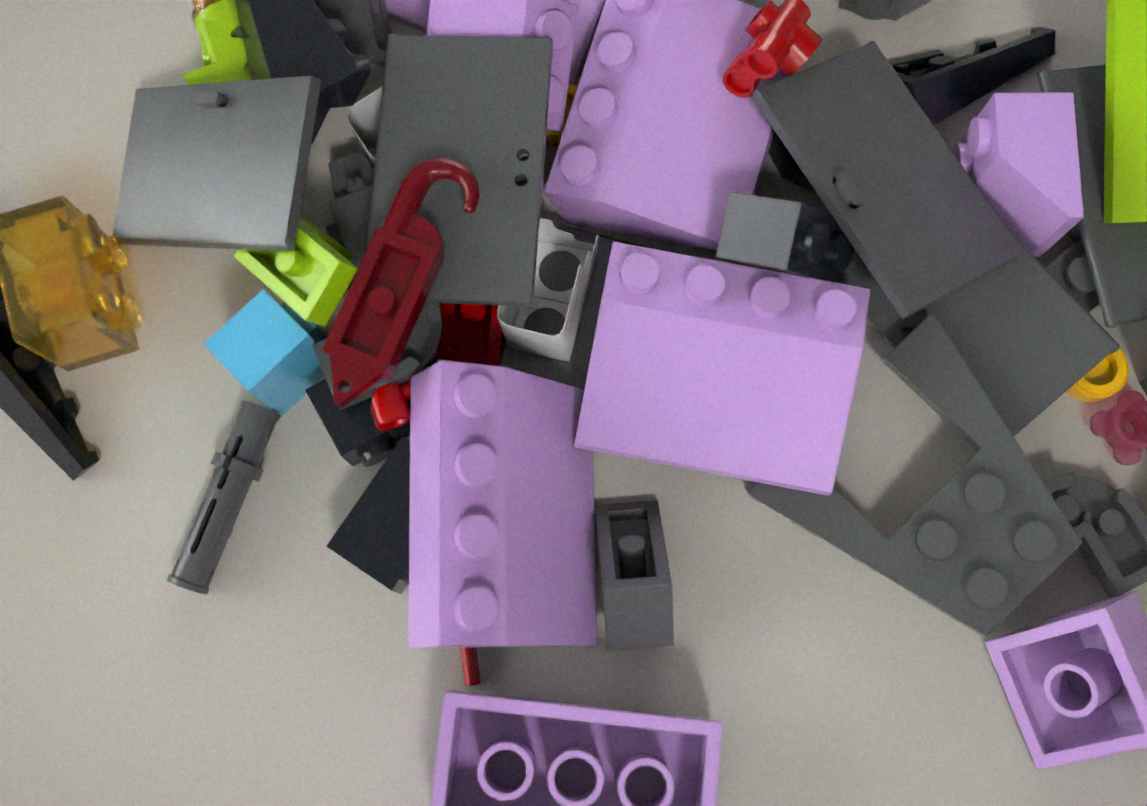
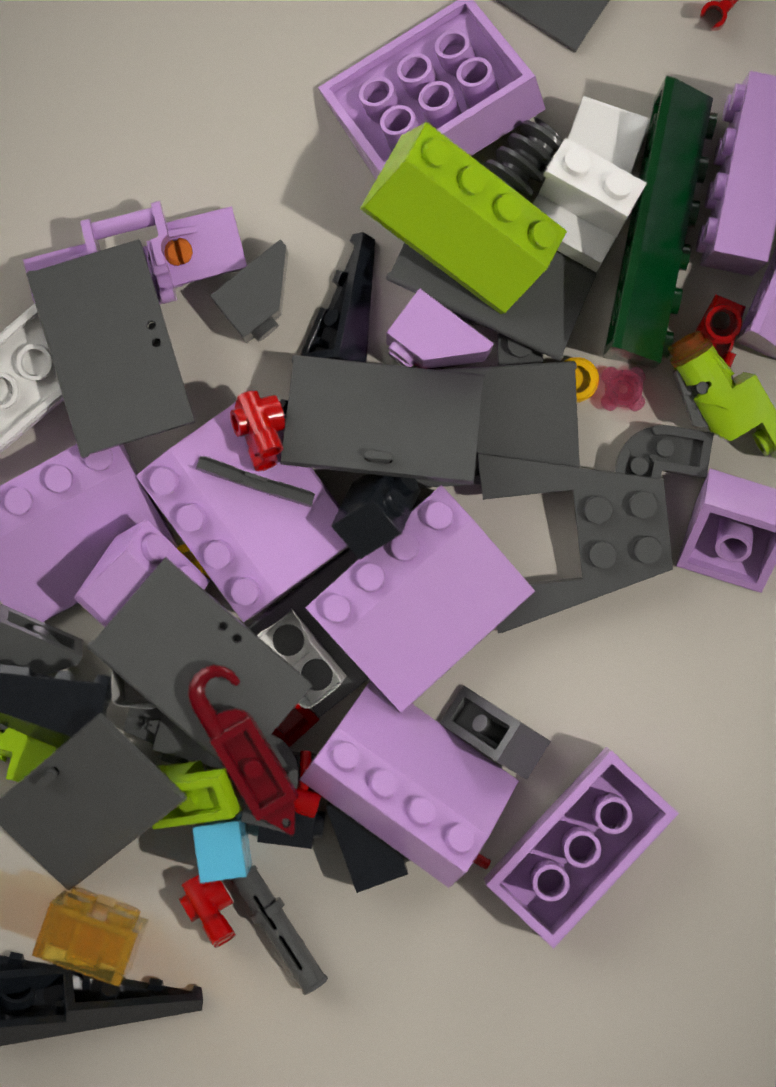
camera: 55 degrees left, 10 degrees up
none -> red plate [179,875,236,948]
none -> dark grey piece [196,456,315,508]

